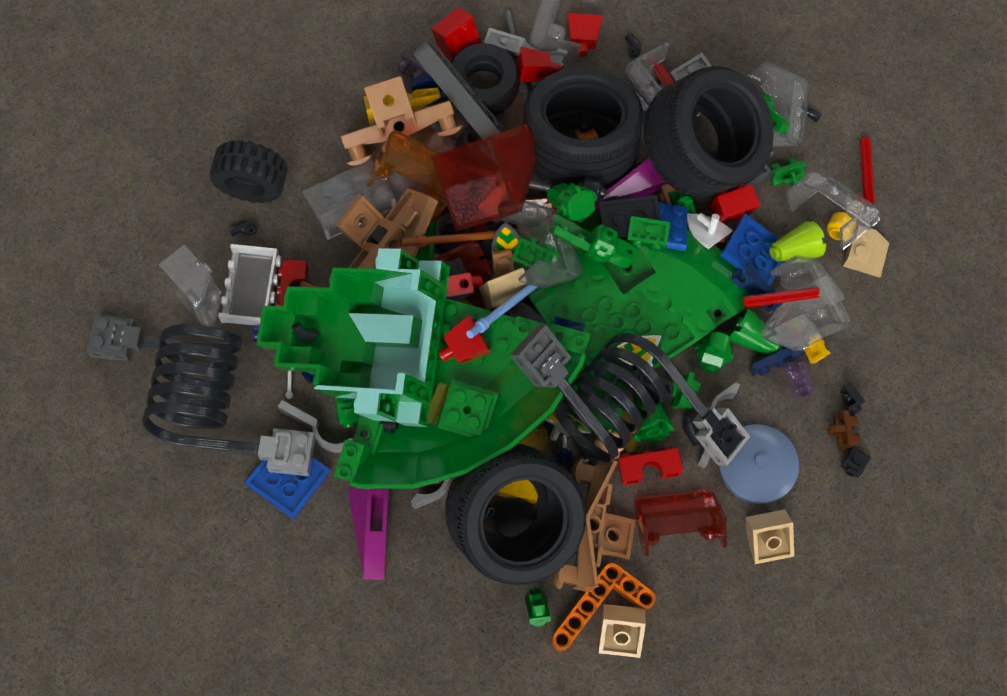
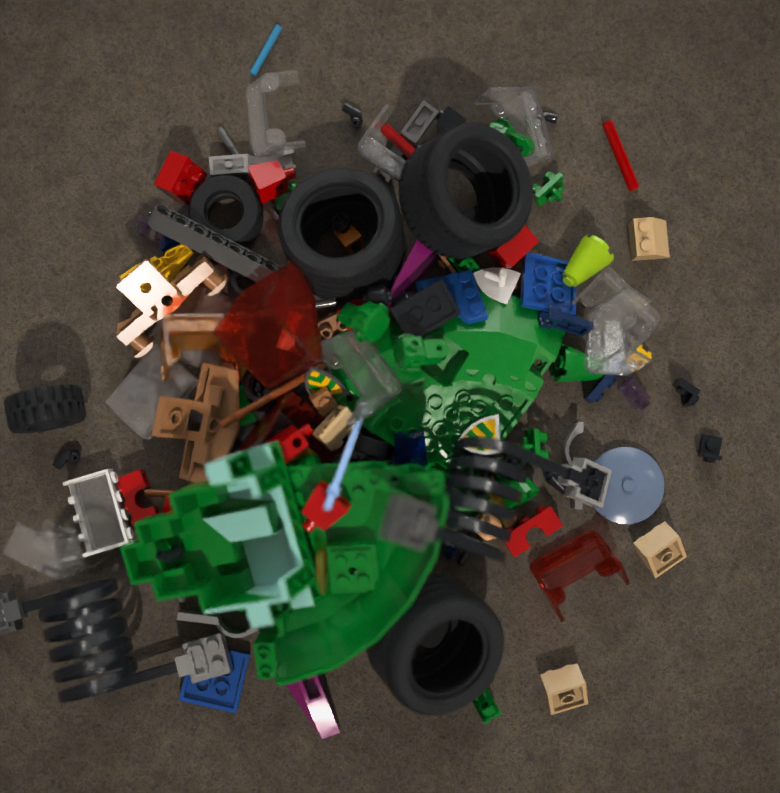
camera: 20 degrees left, 15 degrees up
green bracket [512,236,561,275] -> none
green bracket [547,215,591,252] -> none
orange beam [552,563,655,651] -> none
medium nougat piece [553,458,636,591] -> none
red torso [567,13,603,57] -> none
green bracket [626,216,670,251] -> none
green piece [694,332,734,374] -> none
red axle [743,287,820,308] -> none
clear windscreen [787,172,880,250] -> none
yellow head [827,212,855,240] -> none
reddish brown hips [827,410,861,451] -> none

